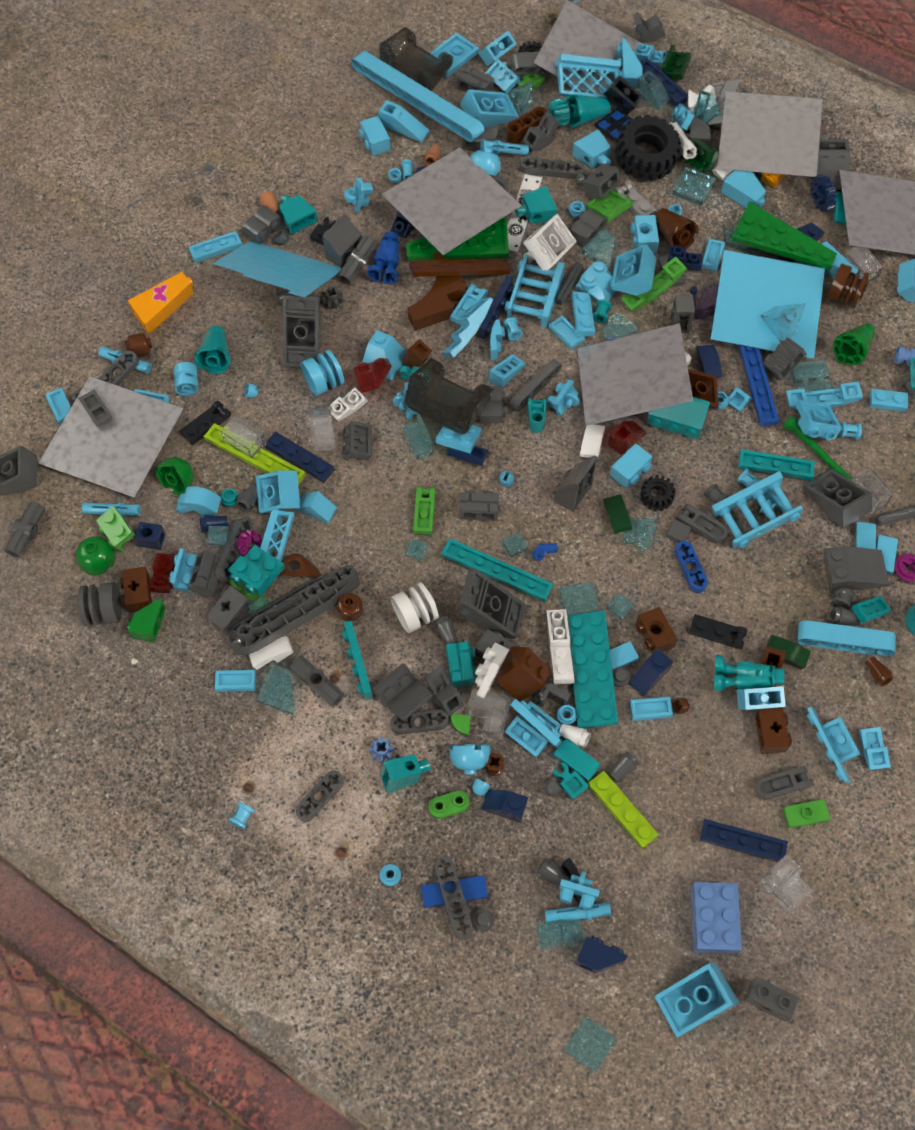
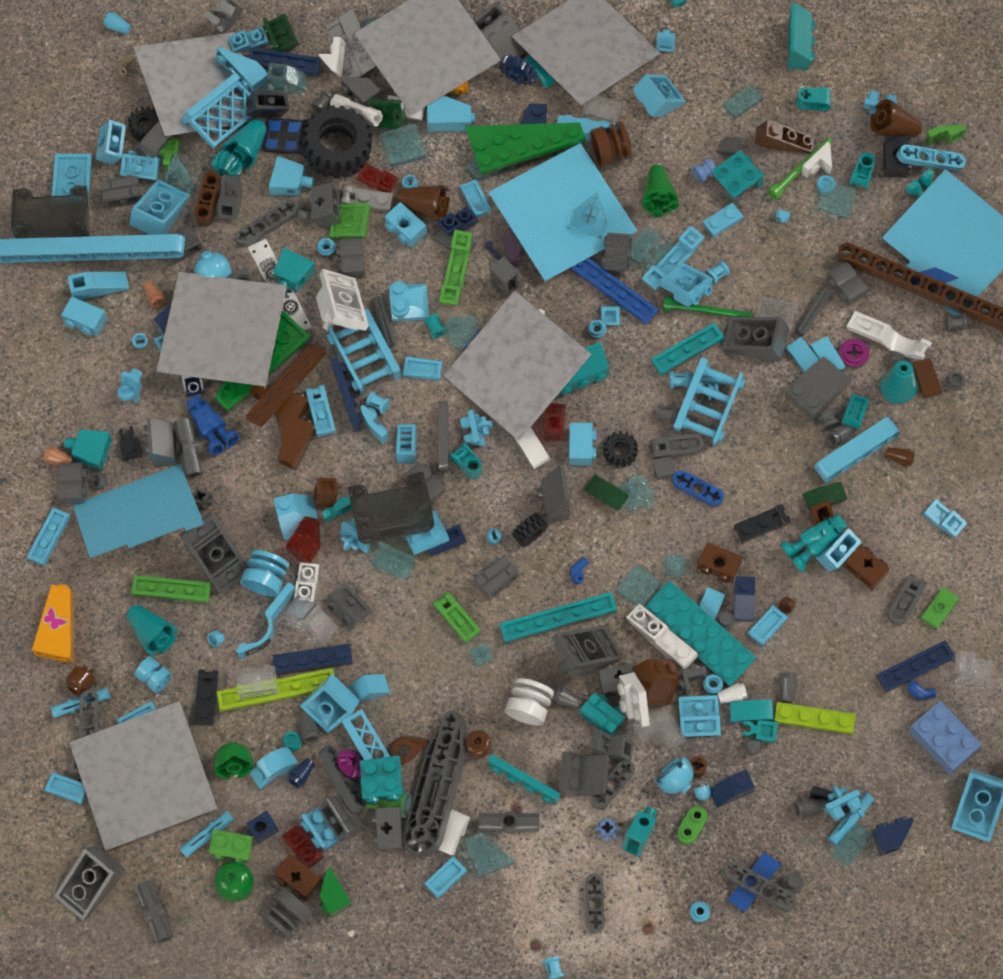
camera: 40 degrees left, 5 degrees up
dark grey slope [79,389,113,426] -> none
clear light blue bracket [207,526,230,545] -> none
medium azure pin [401,159,414,180] -> none
medium azure slope [442,297,493,358] -> none
bright green tile [451,714,471,737] -> none
medium azure pin [480,140,529,156] -> none
clear light blue tile [502,532,528,558] -> none
medium azure plate [510,699,562,748] -> none
clear light blue piece [564,1017,617,1073] -> none
medium azure plate [571,292,595,336] -> none
clear light blue wing [582,228,616,269] -> none
medium azure slope [611,243,656,296] -> none
medium azure slope [671,103,695,130] -> none
reddish brown slope [688,369,719,409] -> none
clear light blue slope [694,90,721,124] -> none
dark blue slope [696,344,723,378] -> none
medium azure bracket [807,706,861,784] -> none
none -> bright green plate [131,575,212,603]
none -> medium azure piece [236,582,295,659]
none -> clear red slope [357,162,399,193]
none -> black tyre [512,513,548,547]
none -> blue arm [907,680,936,700]

